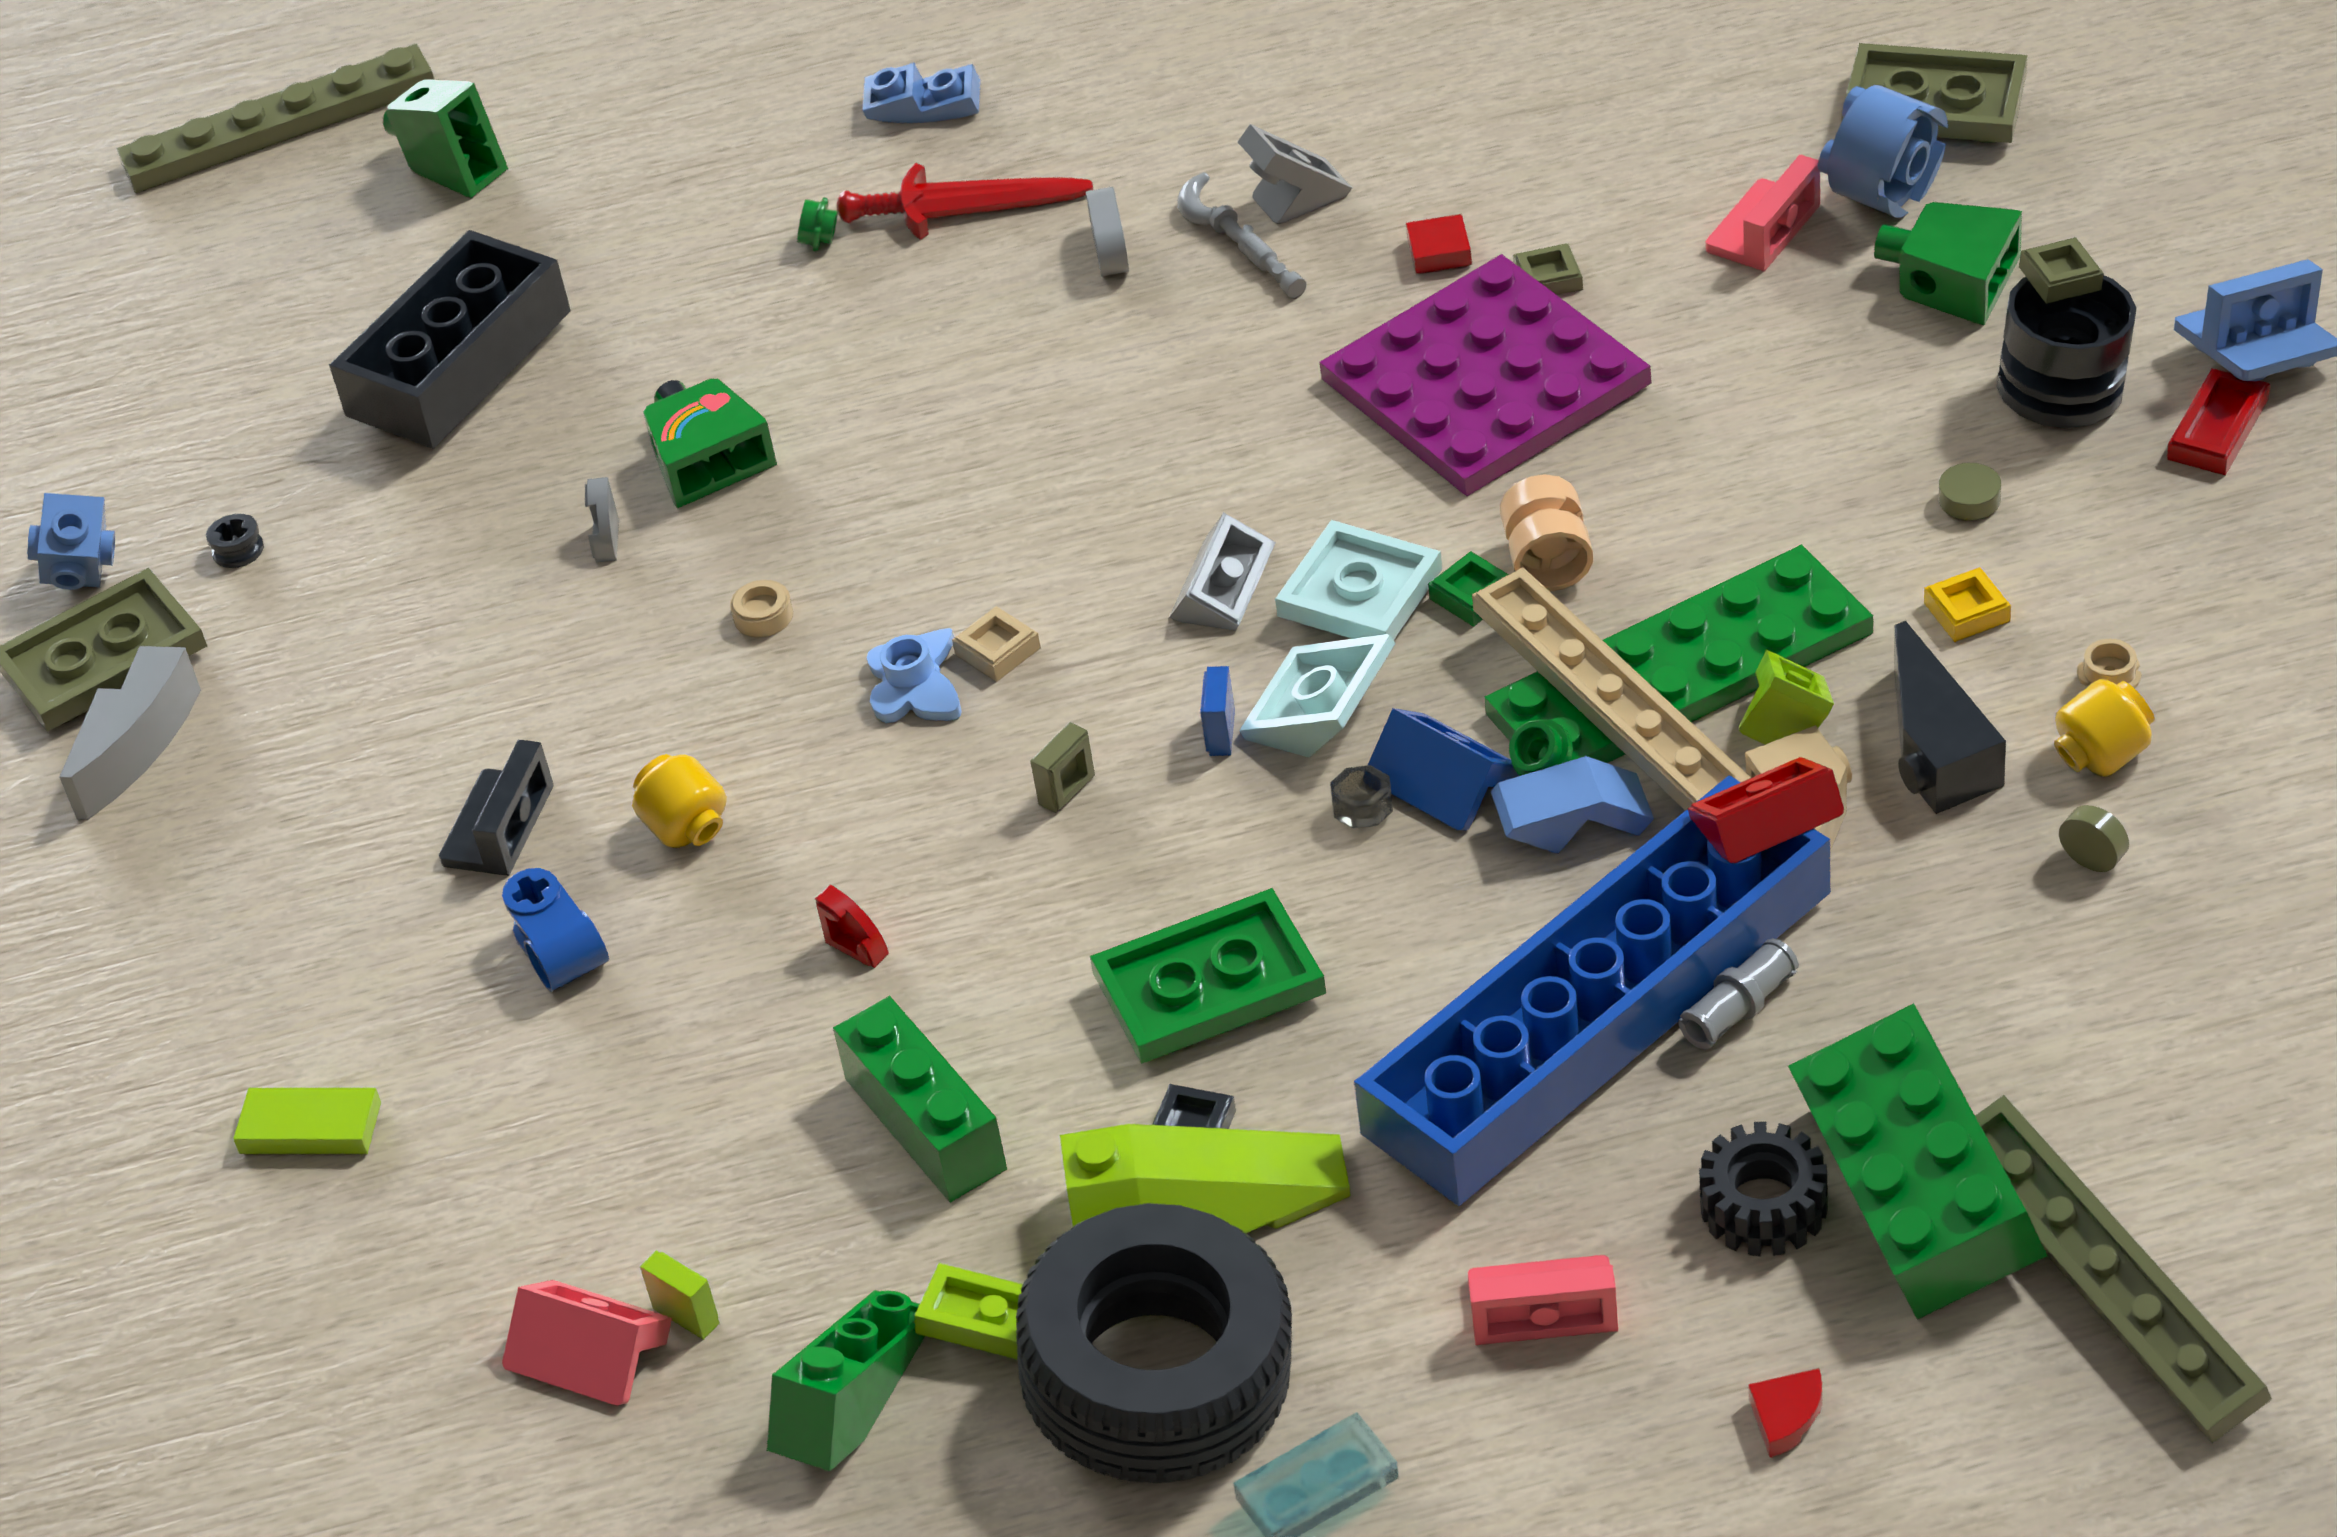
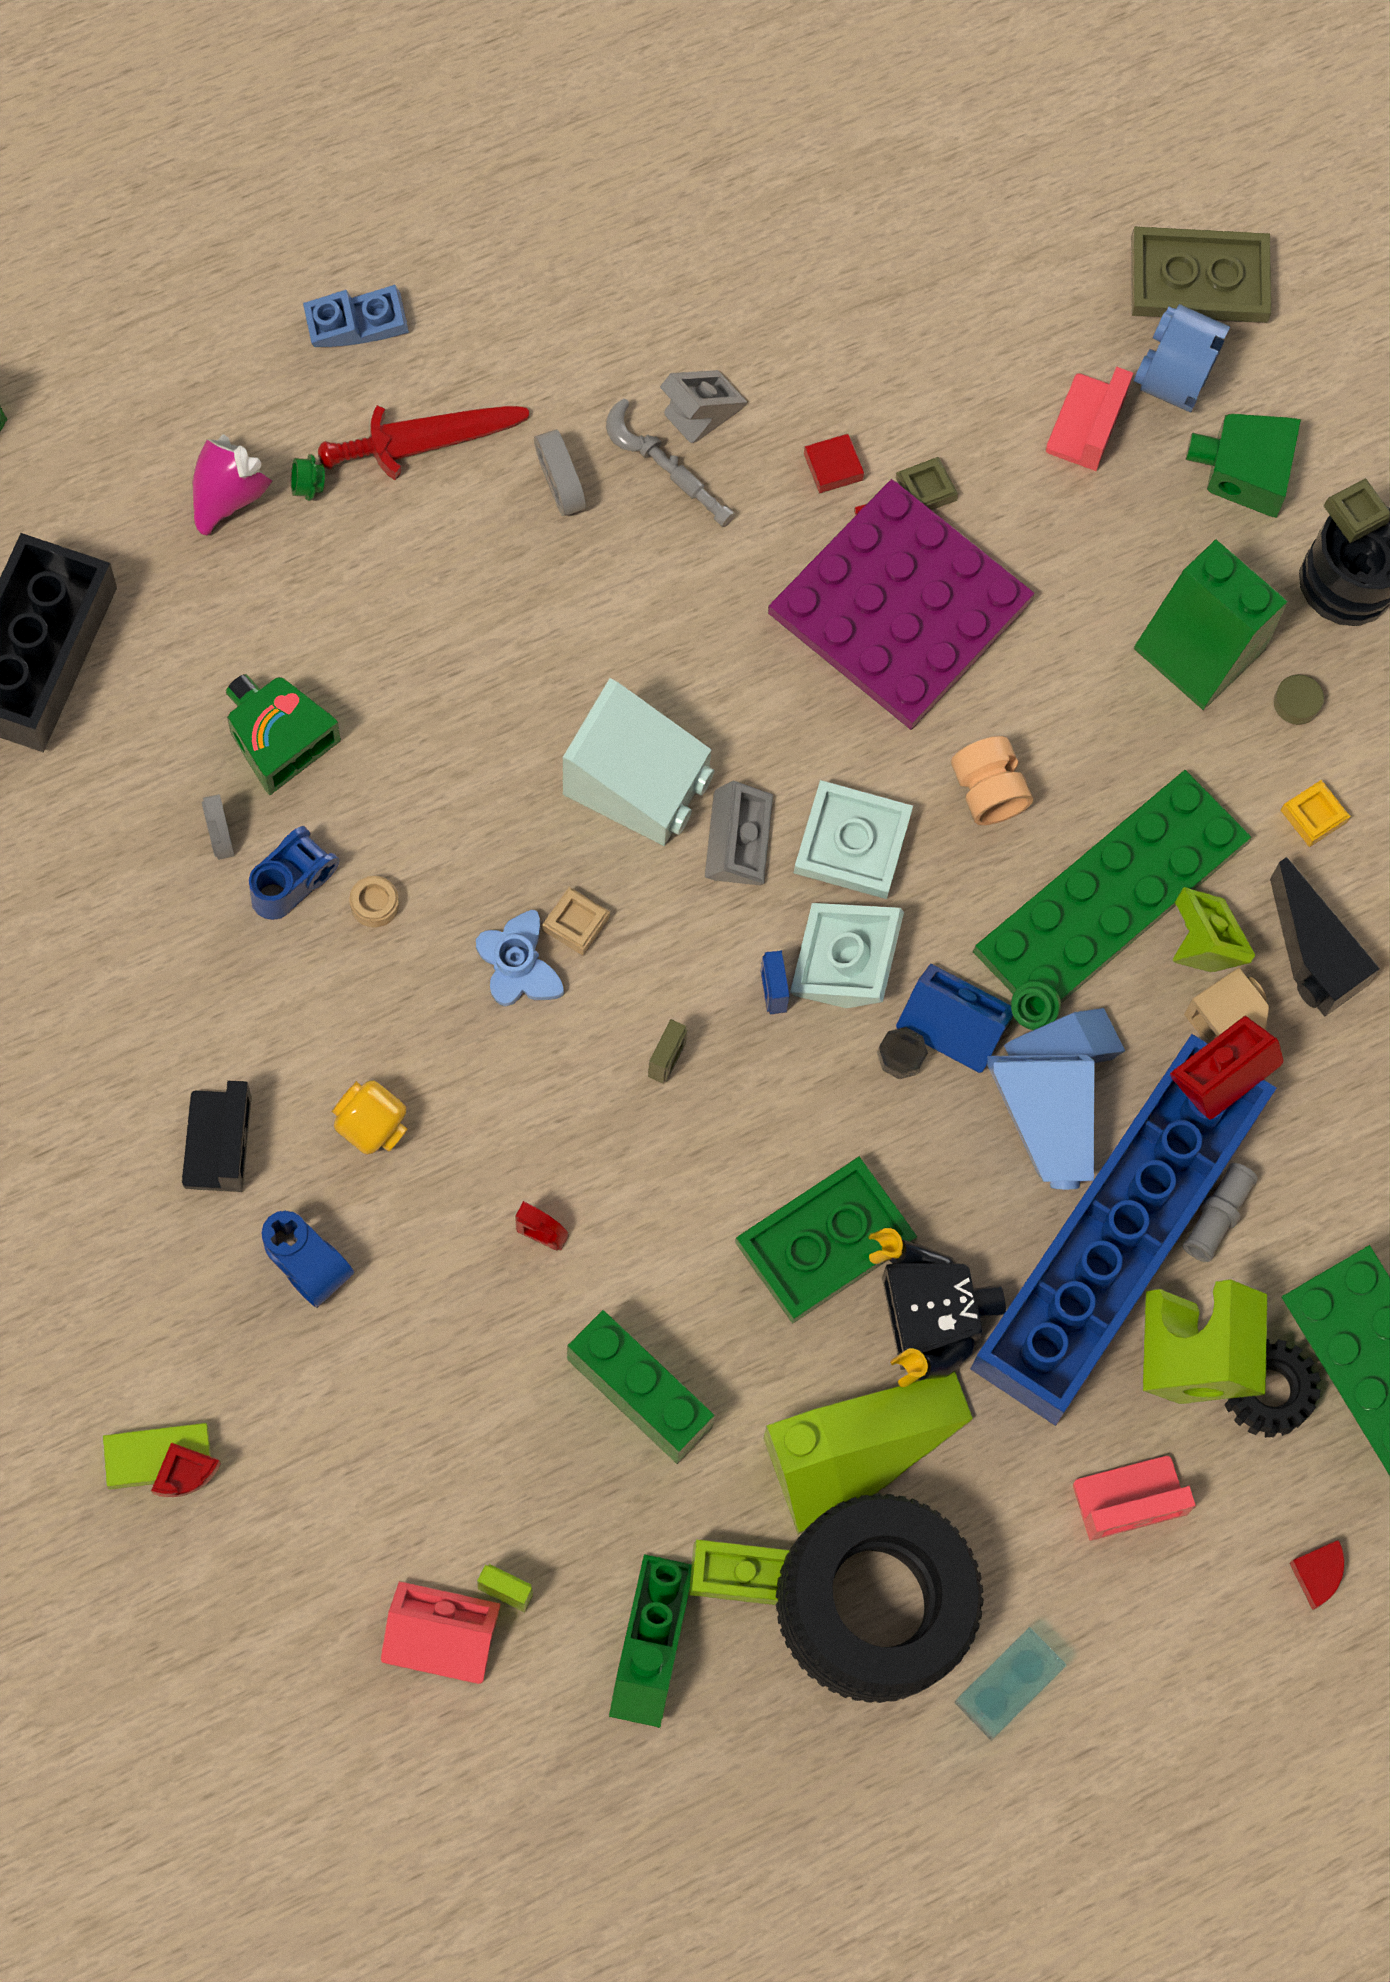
camera: 25 degrees left, 25 degrees up
black tile [1152,1084,1236,1129] -> none
green tile [1428,551,1509,627] -> none
tan tile [1472,568,1751,811] -> none
none -> red tile [151,1443,221,1497]
none -> dark pink hat [192,434,273,536]
none -> blue piece [249,826,340,920]
none -> light aqua slope [563,678,715,846]
none -> torso [869,1228,1006,1387]
none -> light blue slope [988,1055,1095,1190]
none -> green slope [1134,539,1288,710]
none -> lime piece [1143,1279,1267,1404]

